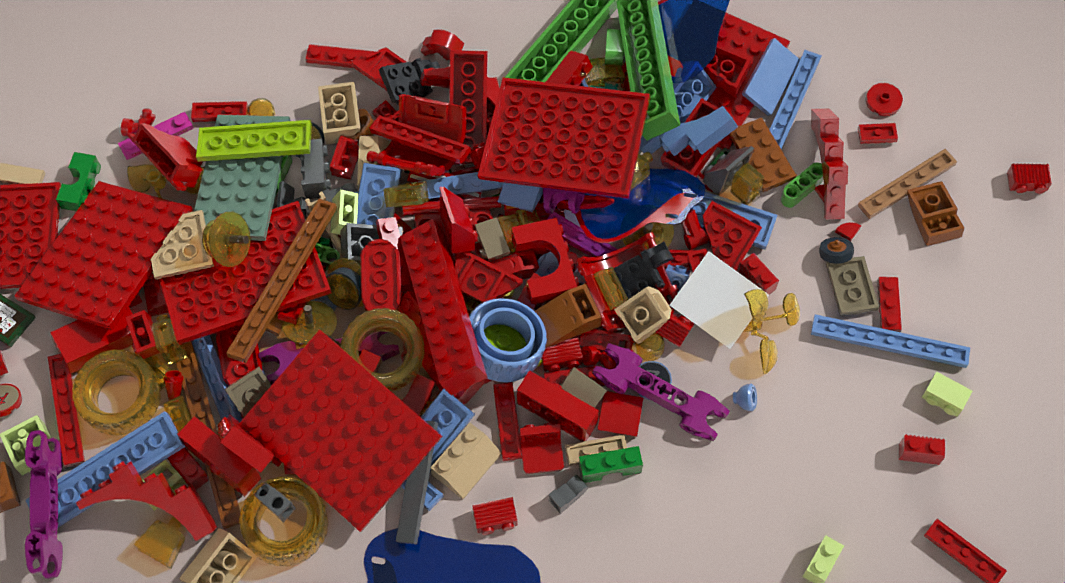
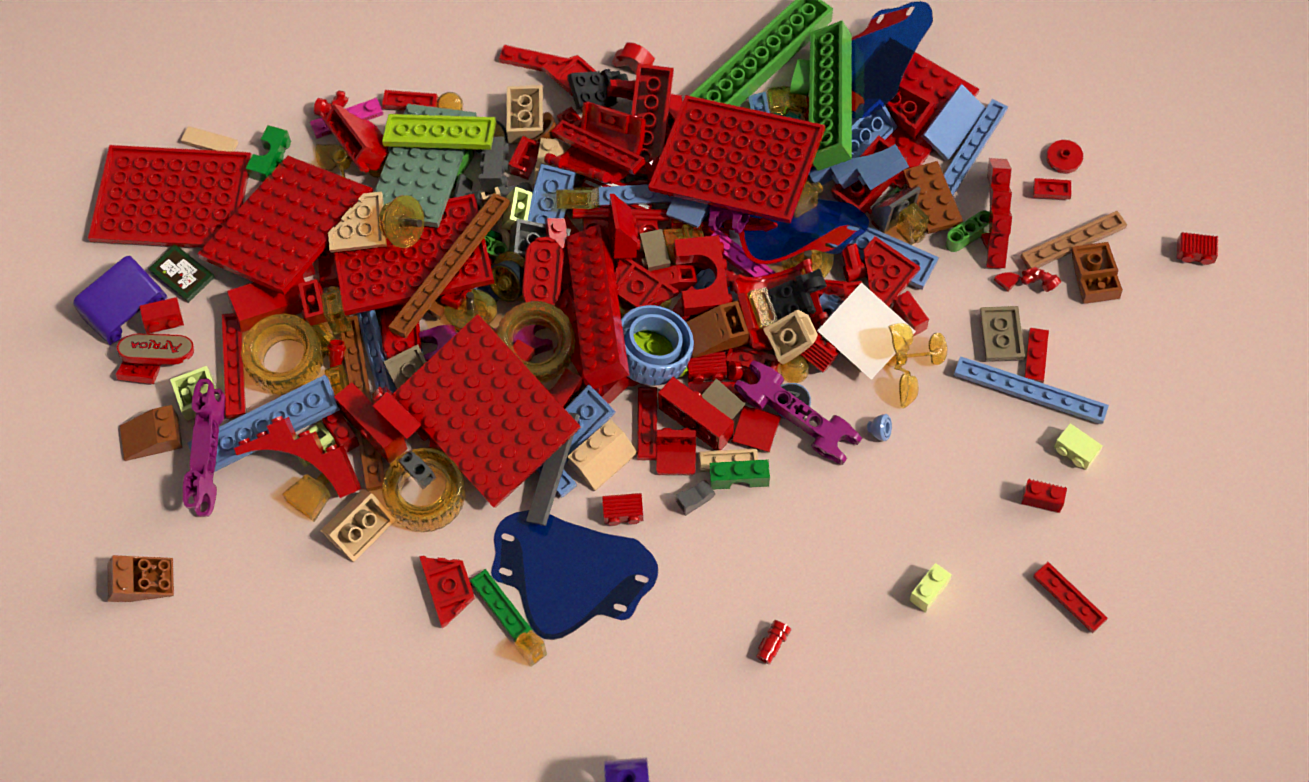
camera: 10 degrees right, 0 degrees up
red brick [546,50,593,86] -> none
black wheel [819,237,854,264] -> none
none -> red arm [1021,267,1061,292]

